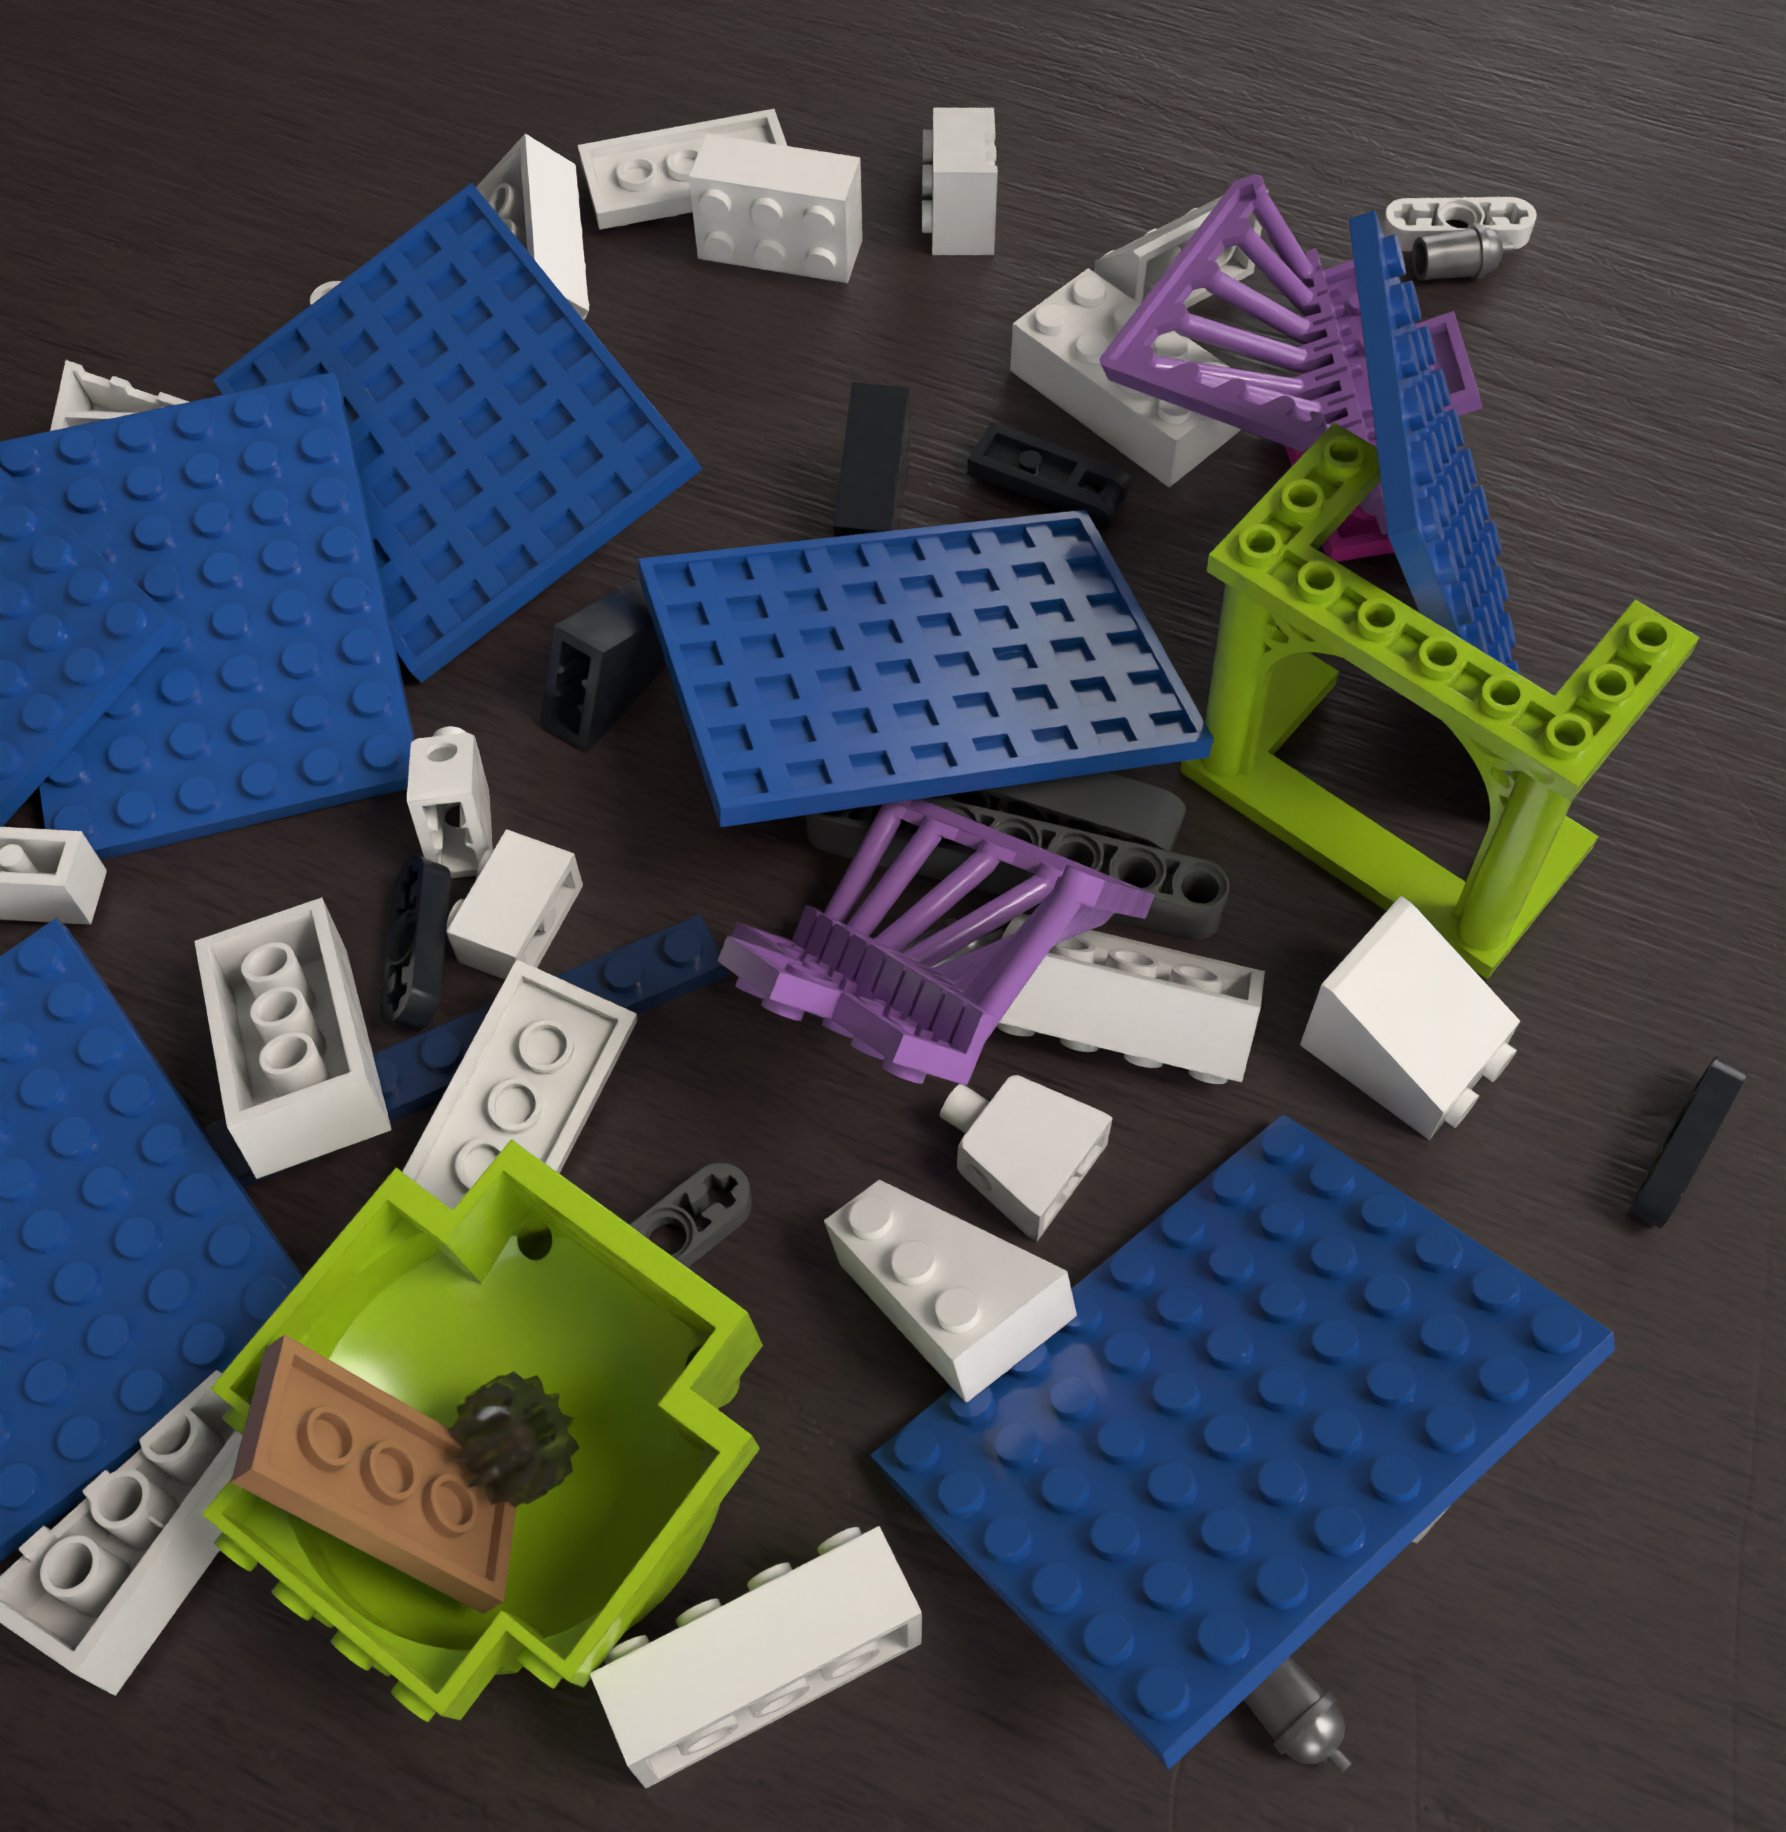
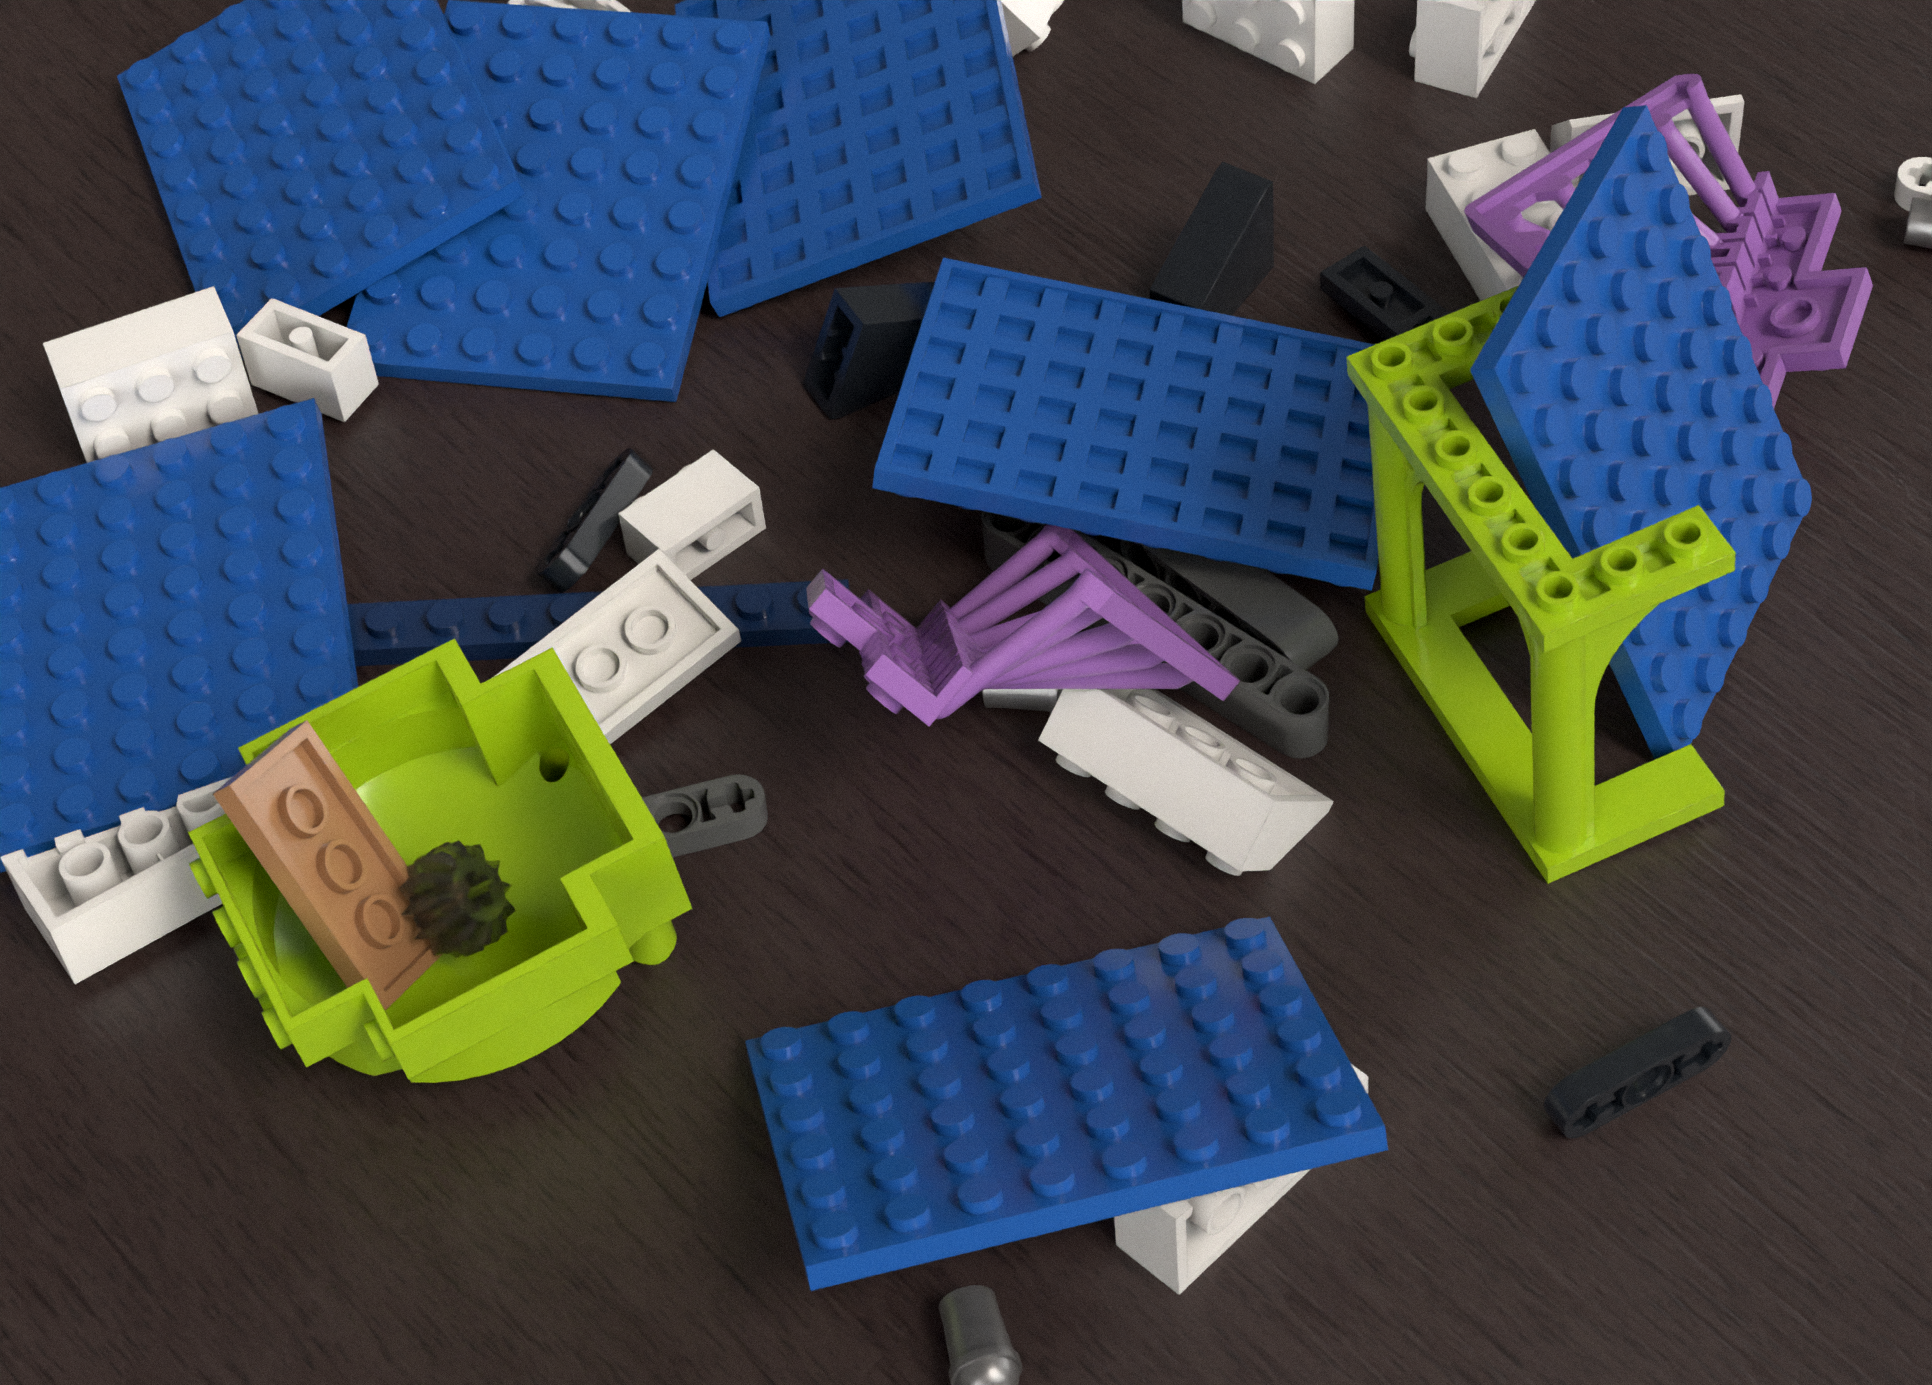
camera: 30 degrees right, 10 degrees down
white brick [195,898,392,1179] -> none
white torso [407,726,493,879] -> none
white brick [590,1526,922,1788] -> none
white wedge [824,1180,1077,1403] -> none
white torso [940,1075,1112,1242] -> none
white slope [1300,896,1520,1140] -> none

